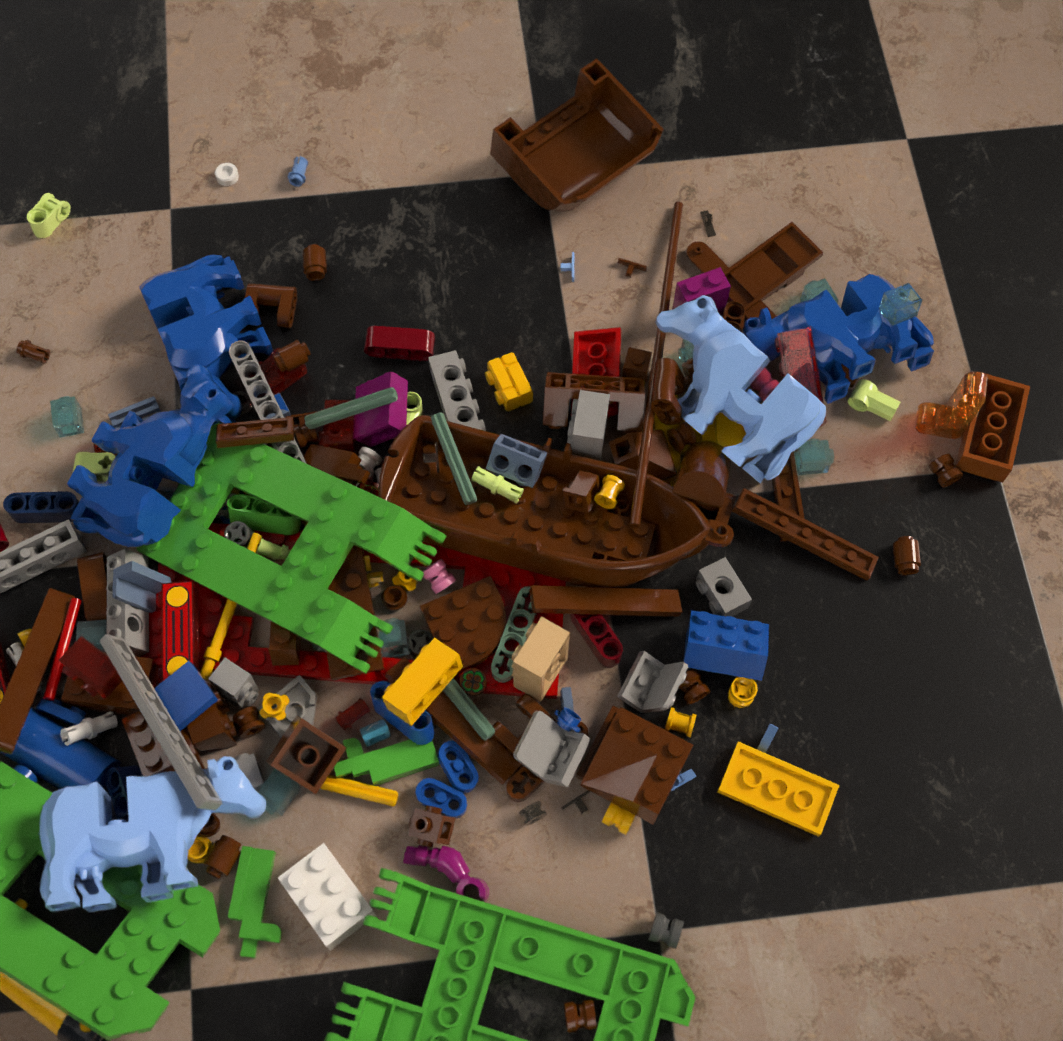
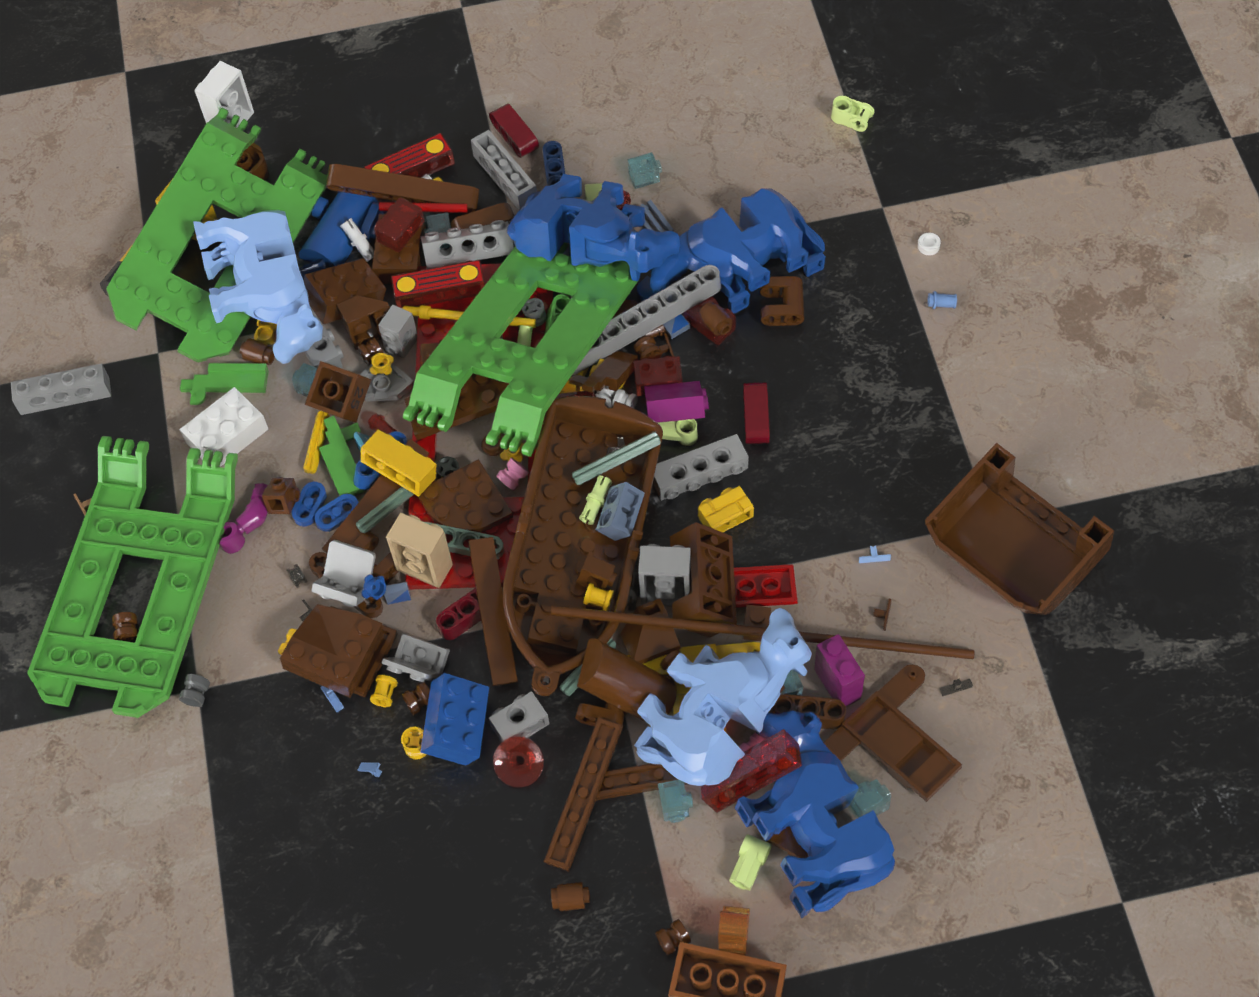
camera: 90 degrees right, 5 degrees down
reddish brown pin [16,340,50,364] -> none
light grey tile [99,634,222,810] -> none
sand blue panel [112,561,171,613] -> none
blue tile [154,661,218,731] -> none
reddish brown tile [216,417,294,448] -> none
reddish brown brick [302,244,327,281] -> none
sand green axle [304,387,398,429] -> none
clear light blue brick [379,618,409,657] -> none
tile [460,668,487,696] -> none
reddish brown connector [651,358,685,425] -> none
yellow plate [718,742,839,837] -> none
clear light blue brick [879,283,922,326] -> none
none -> clear red dish [493,736,544,787]

